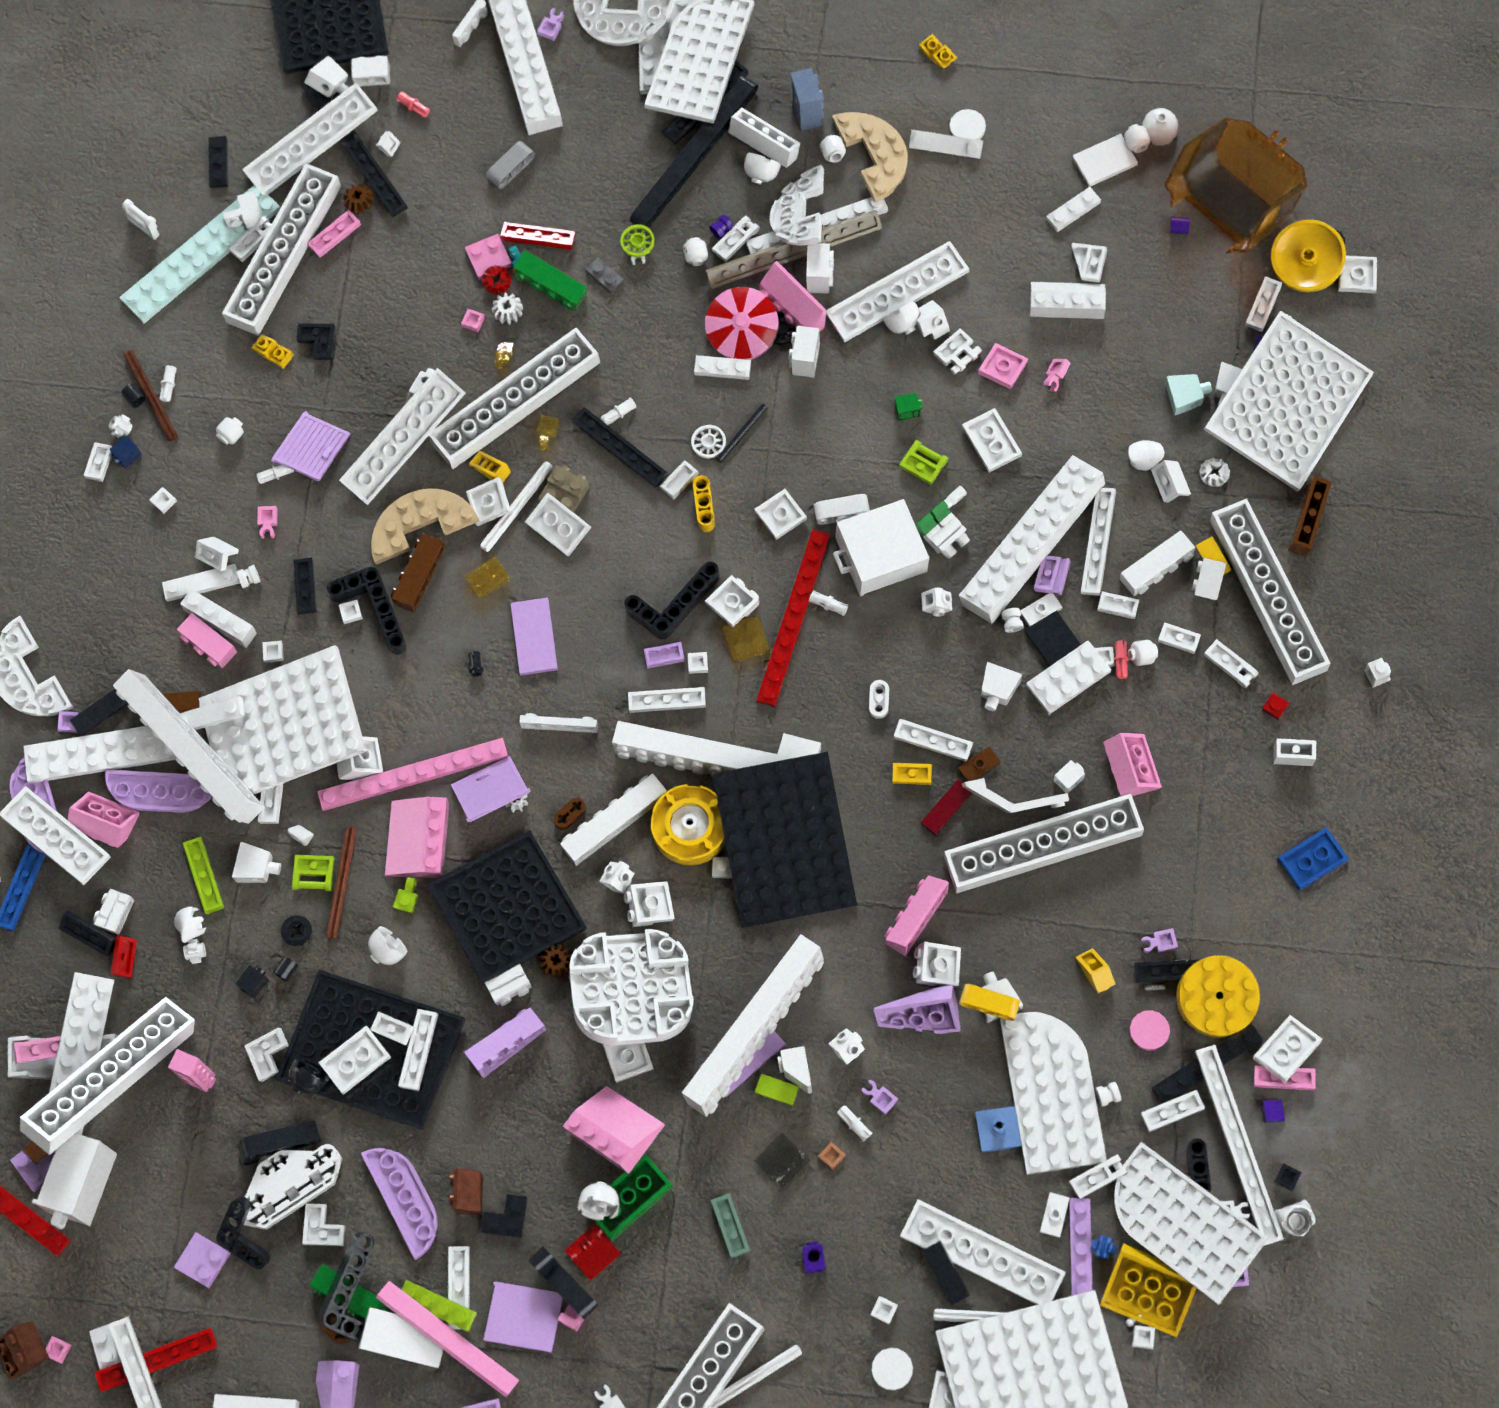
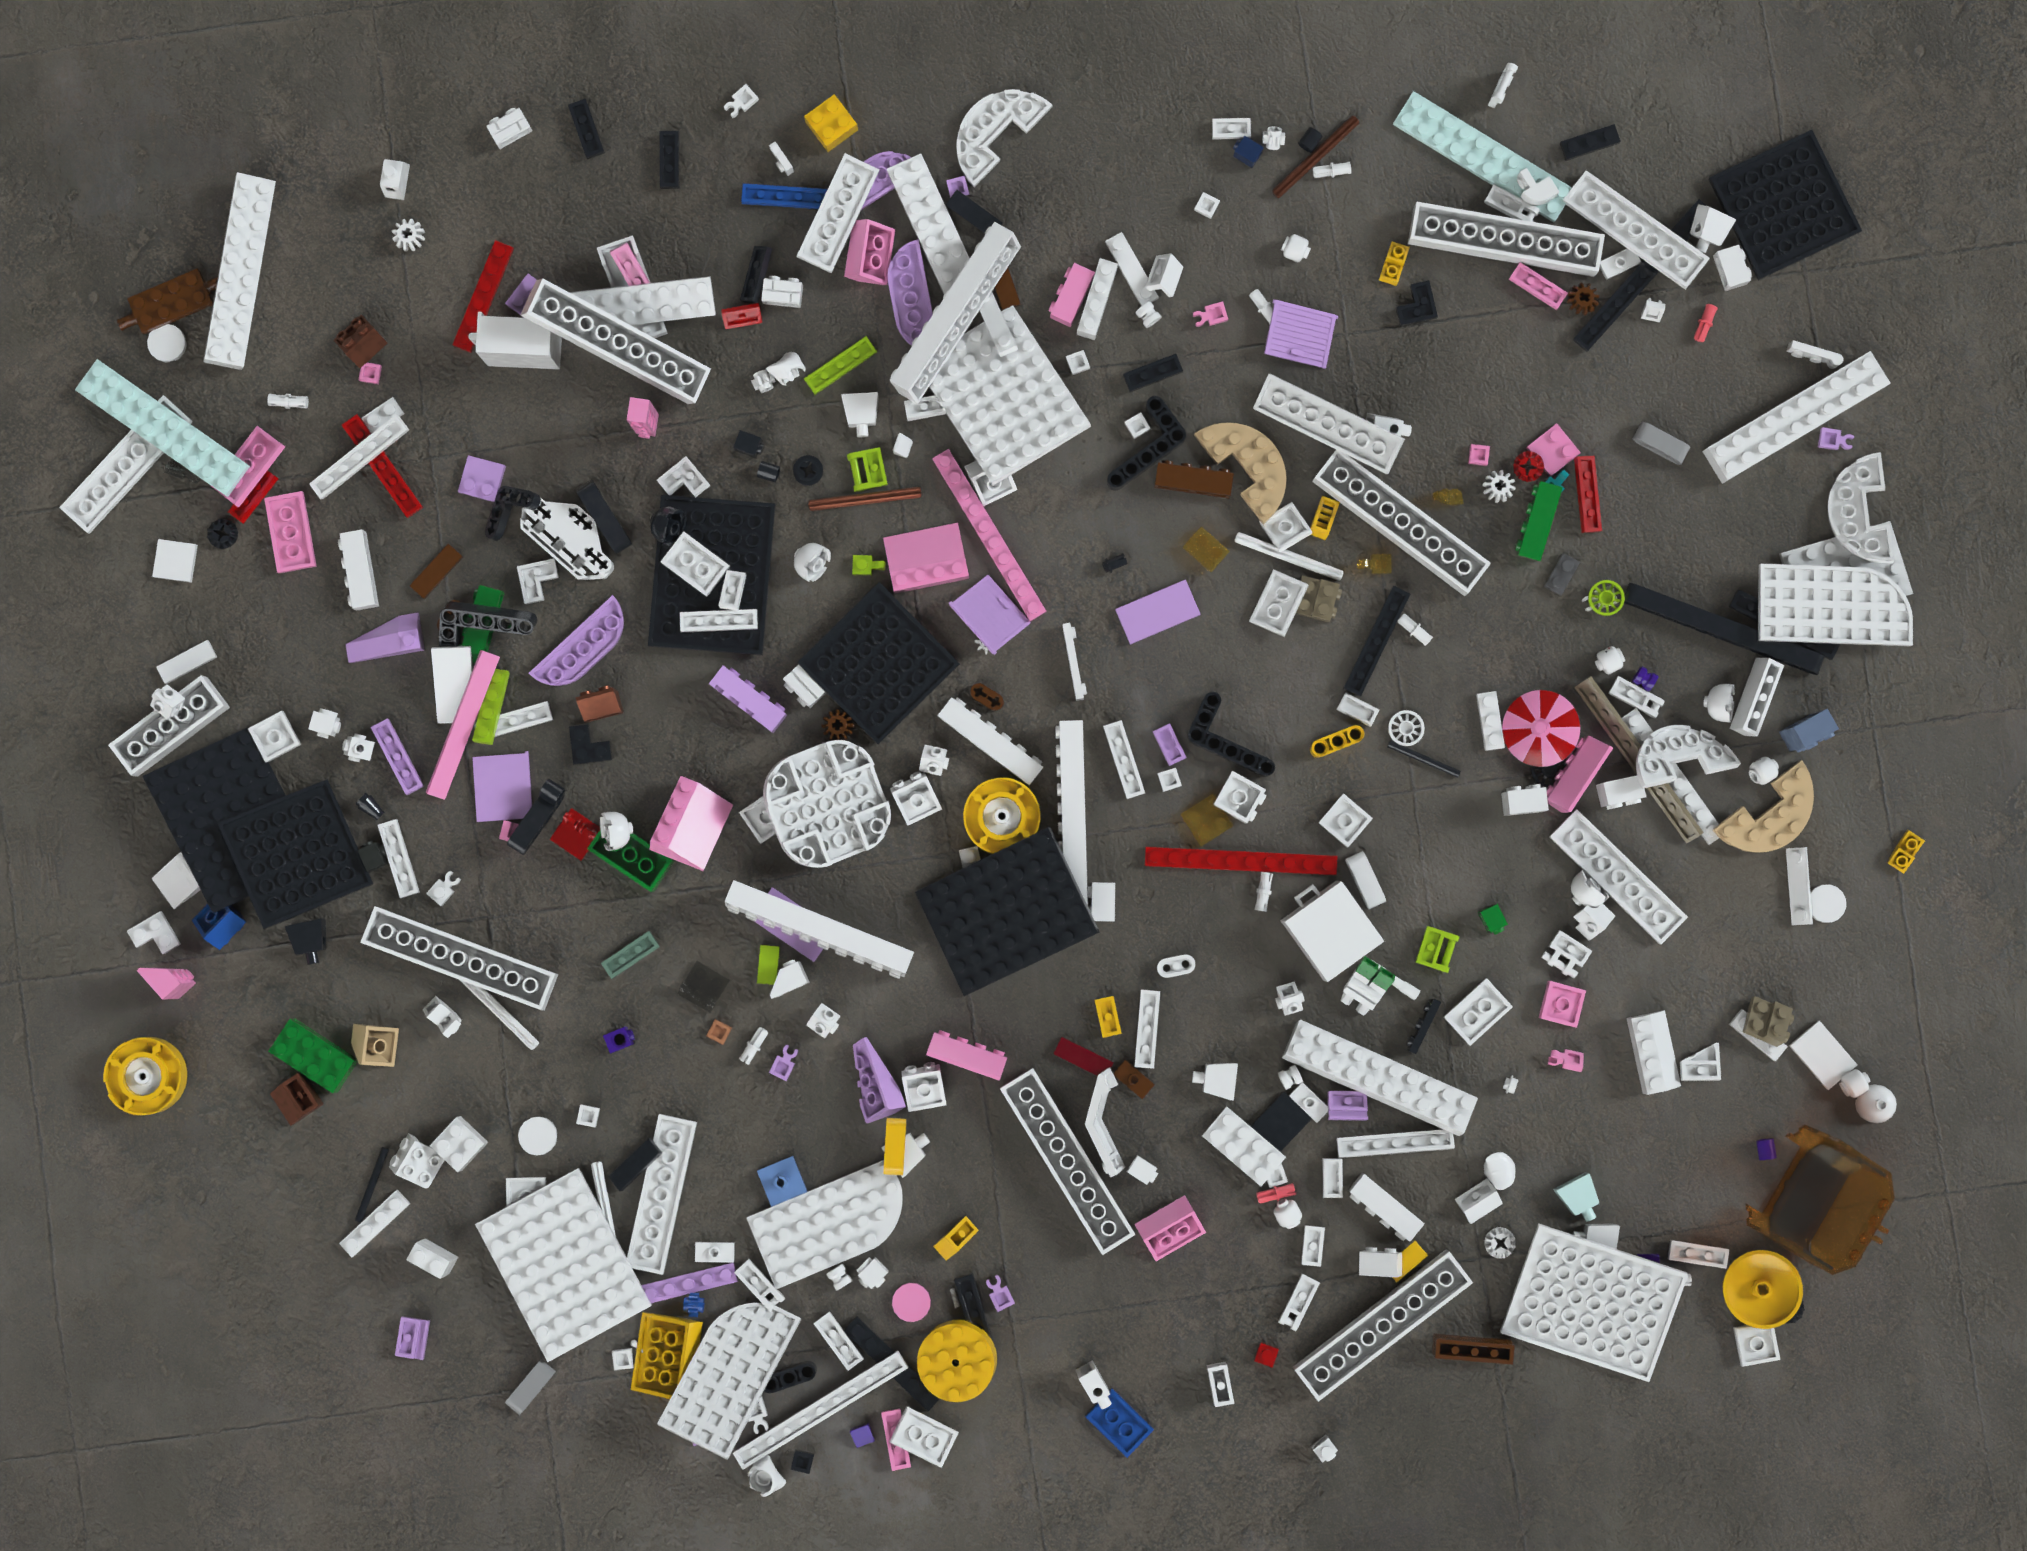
camera: 70 degrees right, 15 degrees up
none -> reddish brown tile [410,544,463,599]
none -> white brick [856,1257,889,1289]
none -> white torso [1076,1360,1112,1409]
none -> black plate [1406,999,1441,1054]
none -> white plate [1503,1075,1518,1094]
none -> white plate [1600,249,1642,280]
none -> dark tan plate [1742,996,1794,1047]

